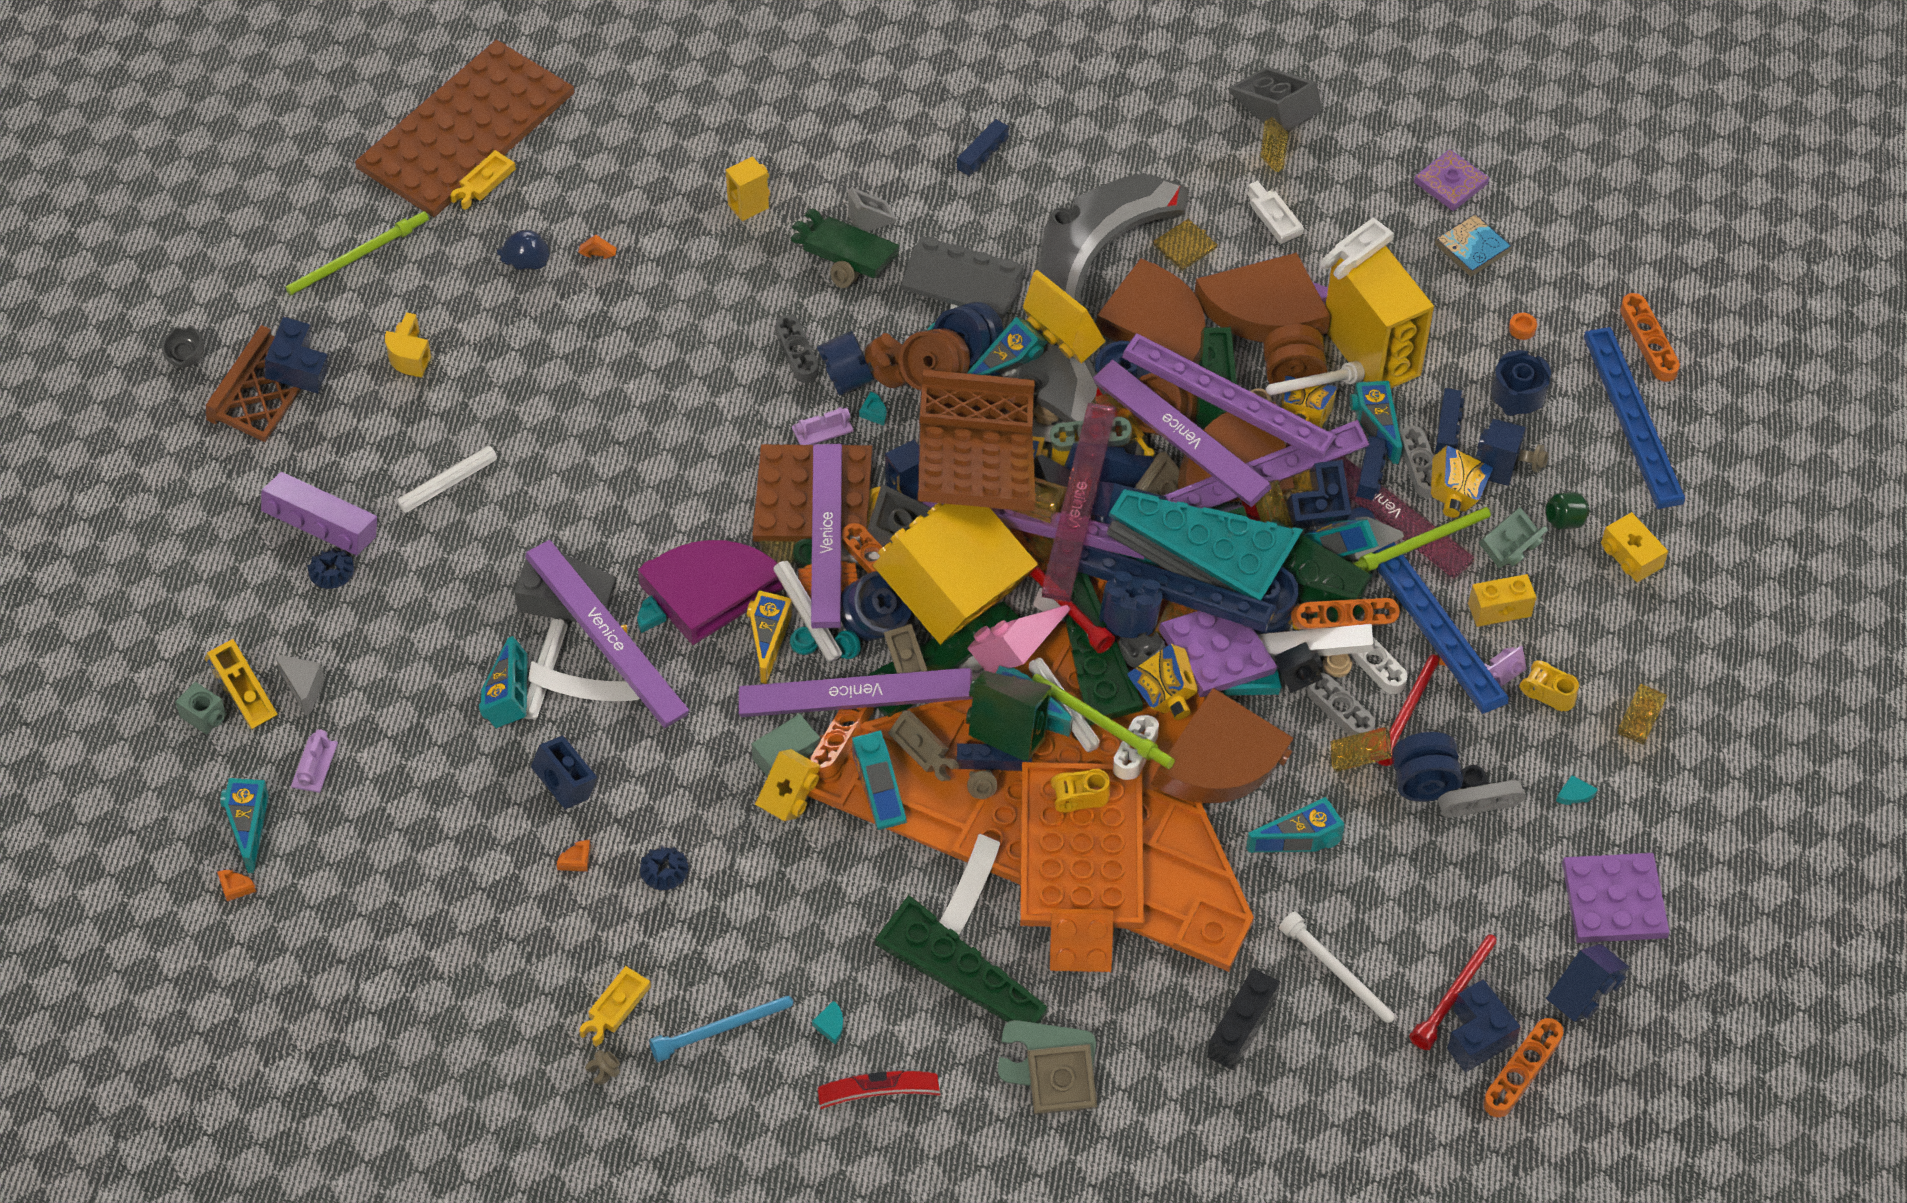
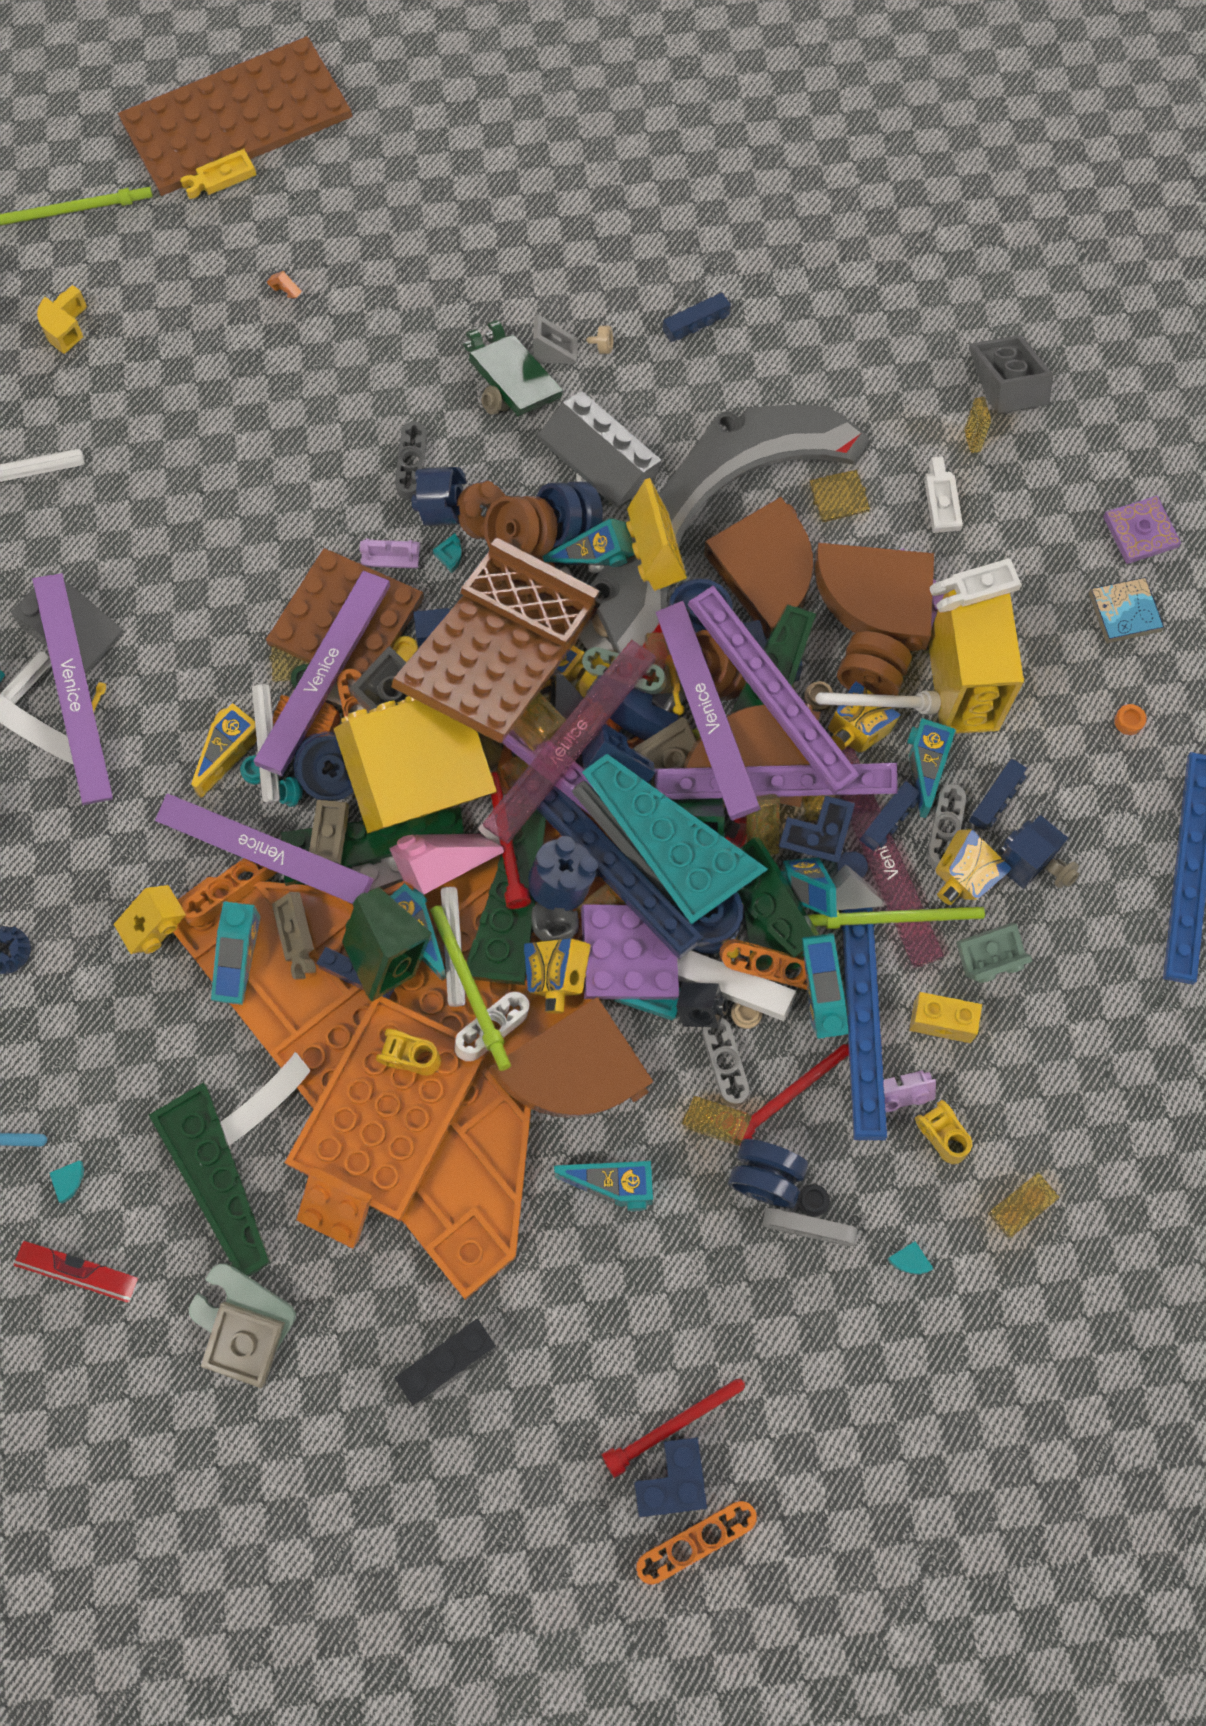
camera: 25 degrees right, 15 degrees up
dark blue hair [496,229,549,270] -> none
teal tile [637,595,666,633] -> none
magenta brick [638,540,784,645] -> none
yellow brick [725,156,770,221] -> none
sand green brick [751,714,821,777] -> none
dark tan plate [967,770,997,799] -> none
white piece [1279,911,1395,1023] -> none
white beam [1349,637,1407,694] -> none
dark blue brick [1491,350,1551,416] -> none
dark green head [1545,492,1590,530] -> none
dark blue brick [1546,944,1629,1022] -> none
medium lavender plate [1562,853,1670,943] -> none
yellow brick [1601,512,1668,582] -> none
none -> tan tile [586,326,613,354]
none -> slope [802,933,849,1039]

